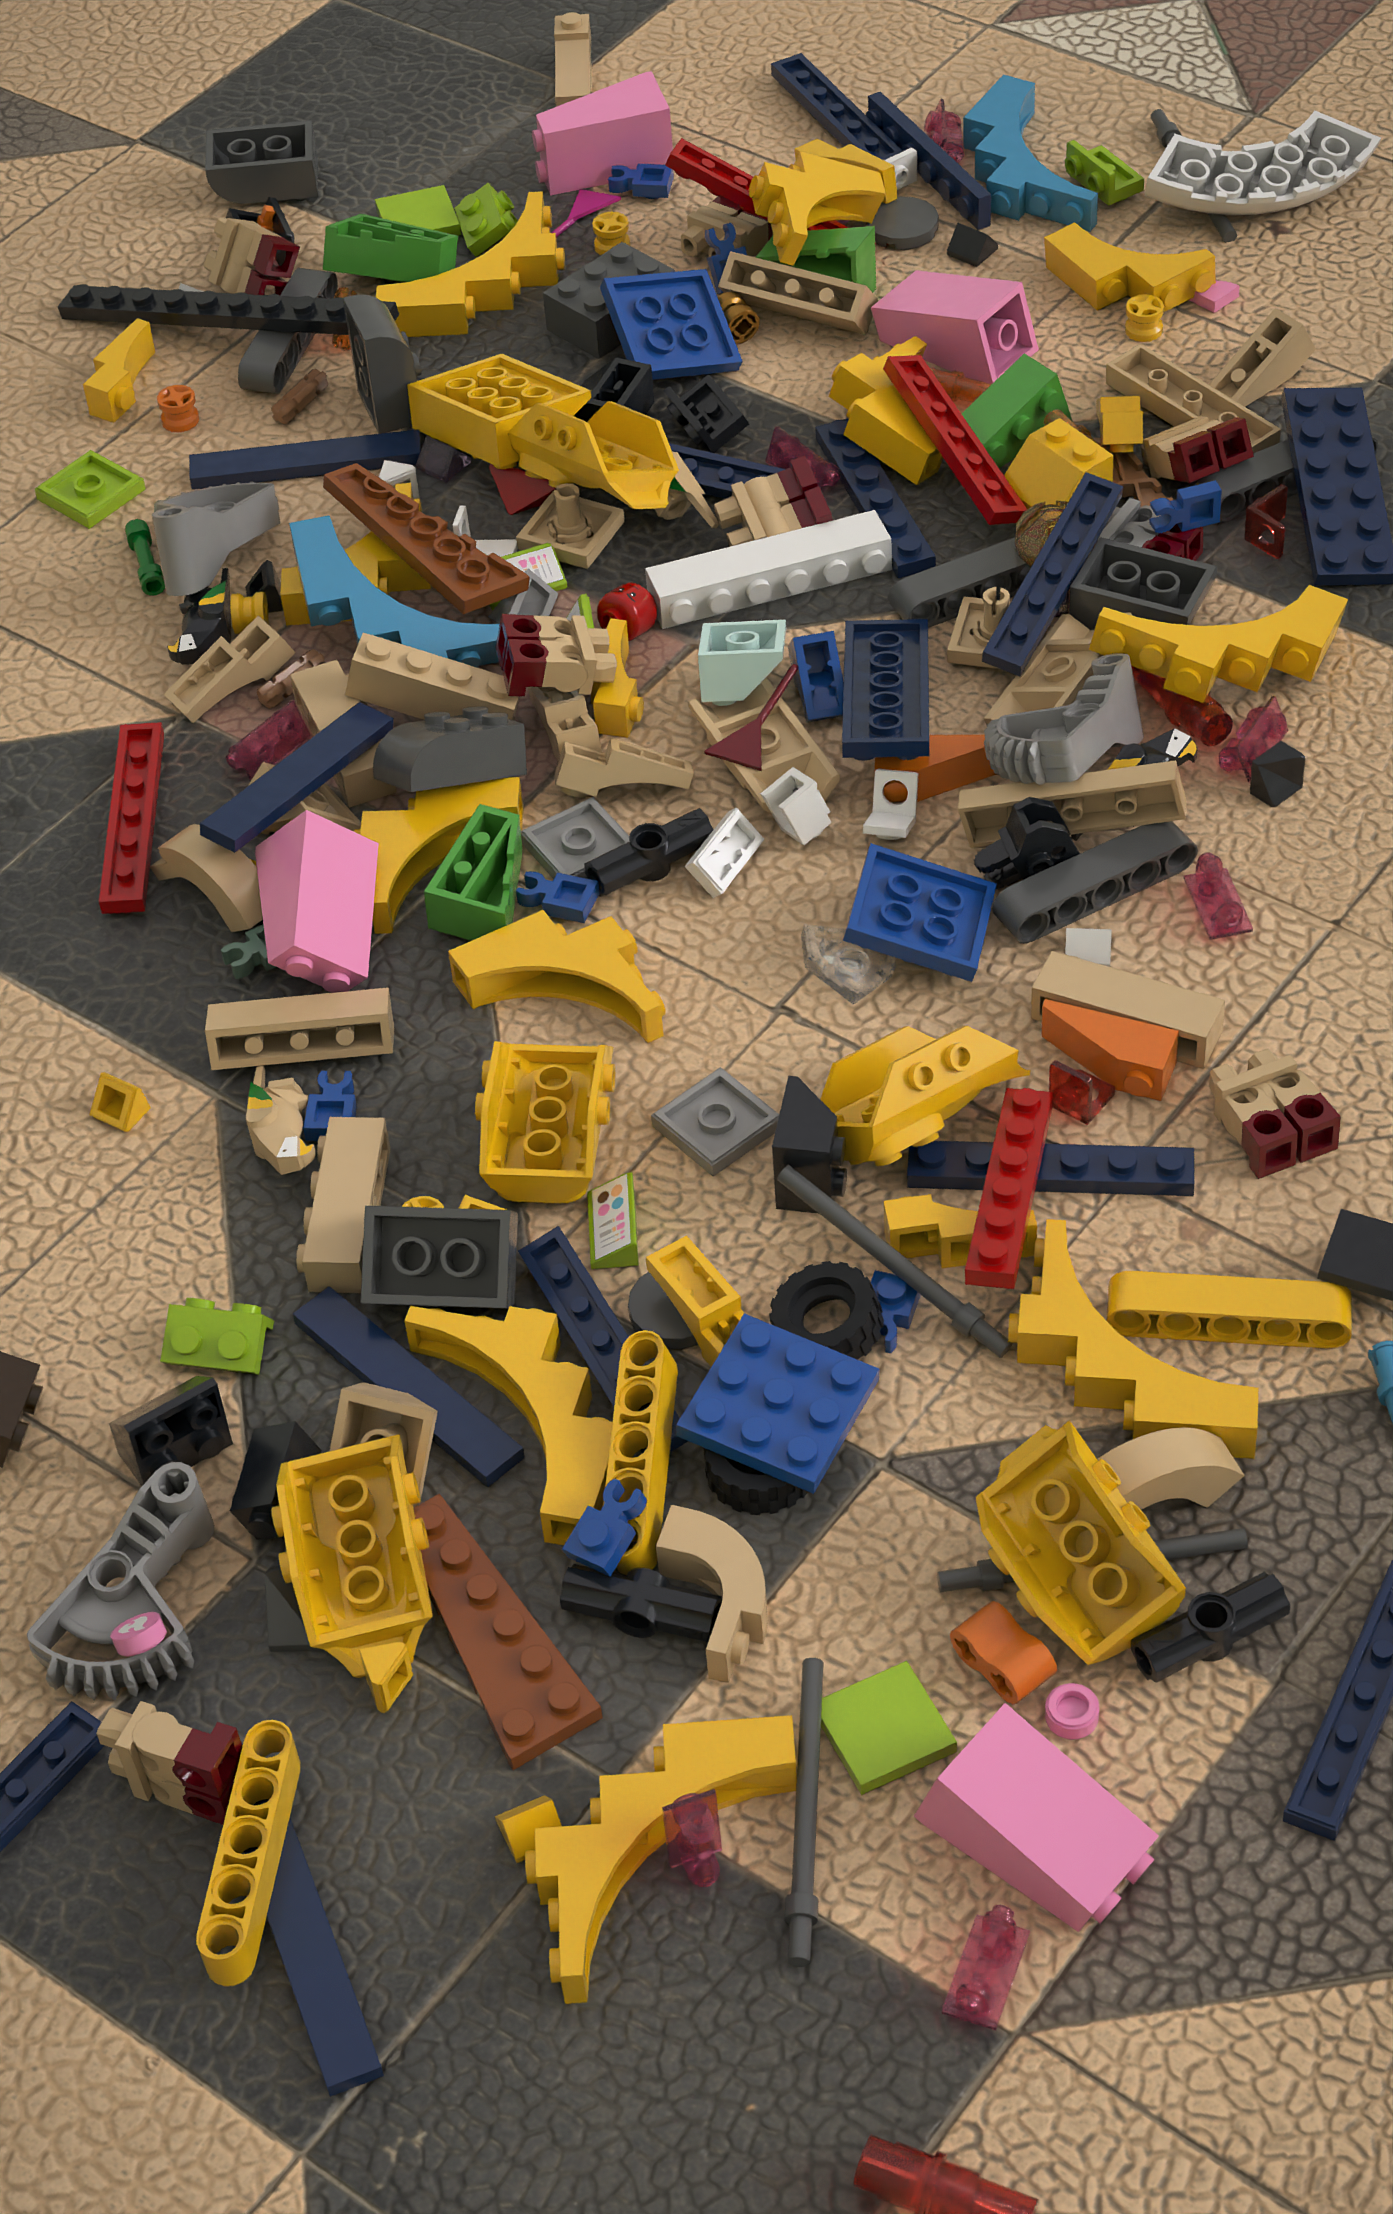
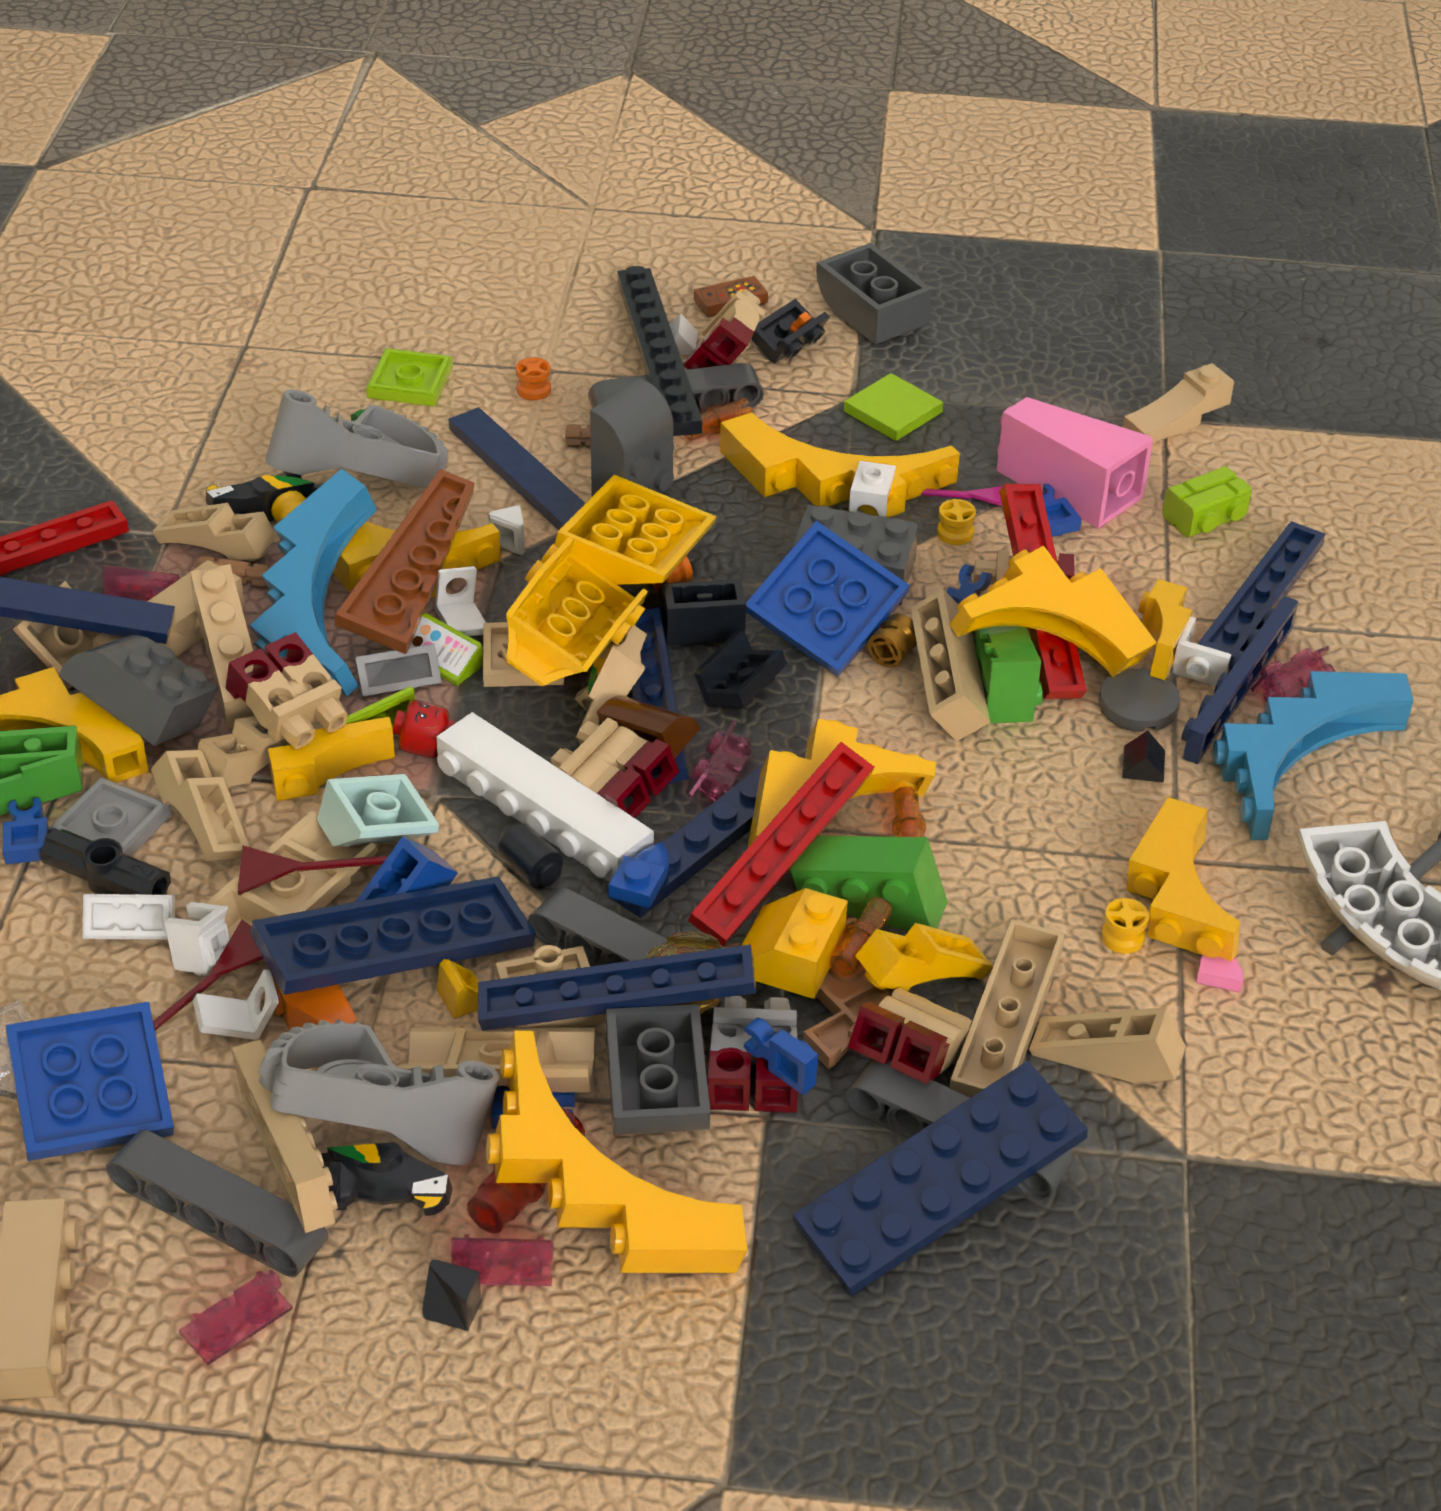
camera: 55 degrees right, 5 degrees down
yellow slope [83,318,155,423] -> none
bright green wedge [323,214,458,282] -> none
lime bracket [454,183,518,257] -> none
bright pink slope [871,270,1039,388] -> none
black hinge [974,797,1080,890] -> none
lime bracket [1065,140,1144,206] -> none
white slope [1065,928,1112,967] -> none
clear red bracket [1244,484,1288,559] -> none
none -> dark red piece [153,919,264,1031]
none -> yellow slope [436,959,480,1019]
none -> black brick [498,824,563,888]
none -> reddish brown brick [597,696,700,759]
none -> blue plate [609,842,669,909]
none -> dark orange tile [693,276,768,317]
none -> white bracket [849,461,896,518]
none -> lime brick [1162,466,1252,538]

